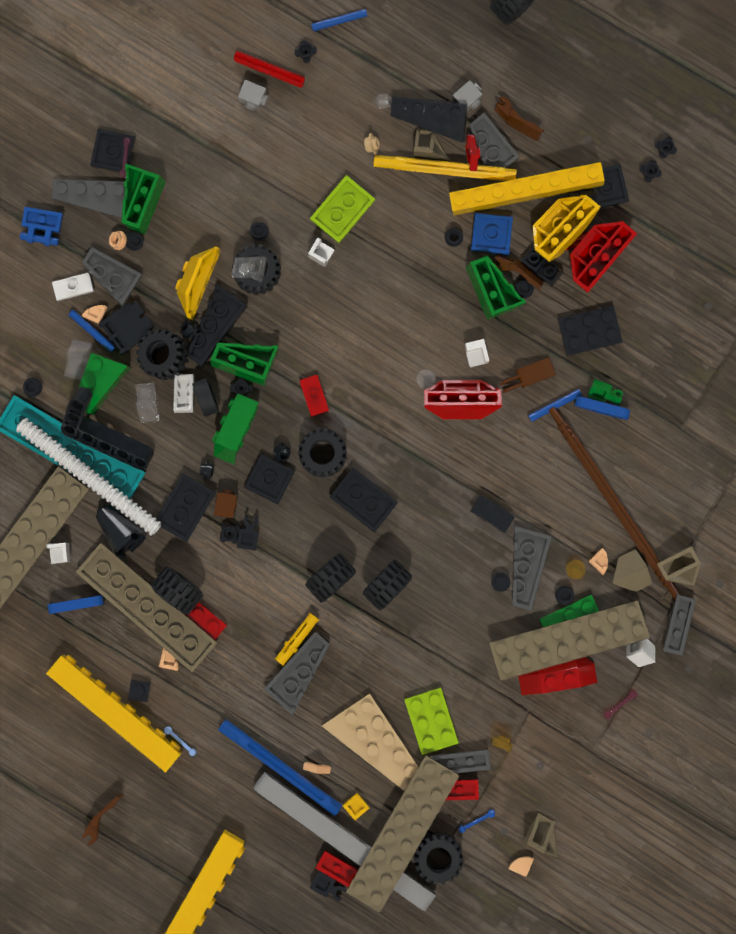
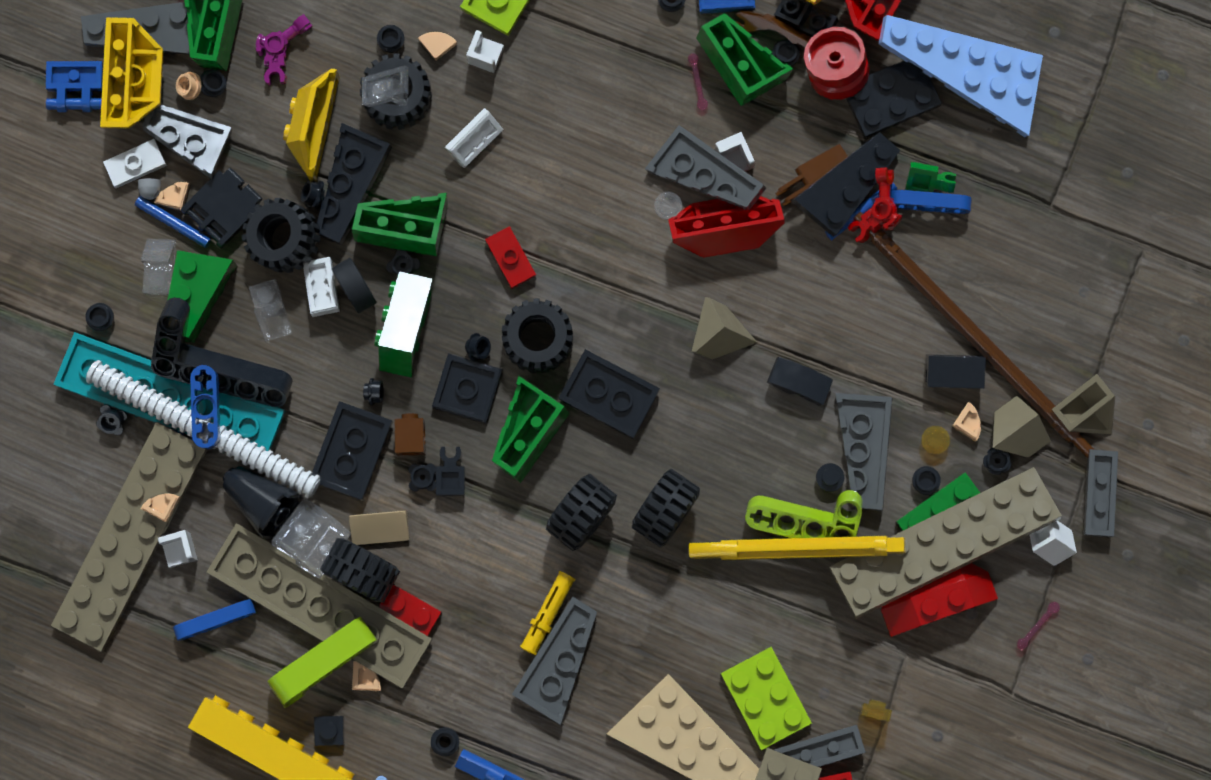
camera: 10 degrees left, 5 degrees down
none -> black plate [96,404,127,435]
none -> yellow wedge [100,17,164,129]
none -> light grey hinge [138,178,161,200]
none -> light nougat tile [140,493,181,522]
none -> blue beam [190,365,220,449]
none -> magenta piece [256,14,313,85]
none -> lime beam [267,617,377,708]
none -> clear slope [272,497,351,579]
none -> tan slope [349,511,410,545]
none -> light nougat tile [418,32,457,61]
none -> black plate [431,727,460,756]
none -> white plate [445,108,504,168]
none -> green wedge [492,376,569,483]
none -> dark grey wing [645,125,766,211]
none -> clear pink hinge [688,53,708,110]
none -> yellow piece [689,536,906,560]
none -> dark tan slope [692,297,758,360]
none -> lime beam [745,490,863,538]
none -> black wing [791,132,901,237]
none -> red wheel [804,27,870,100]
none -> red piece [848,167,902,243]
none -> light blue wing [879,15,1043,137]
none -> black hinge [925,354,986,389]
none -> black plate [983,448,1011,475]

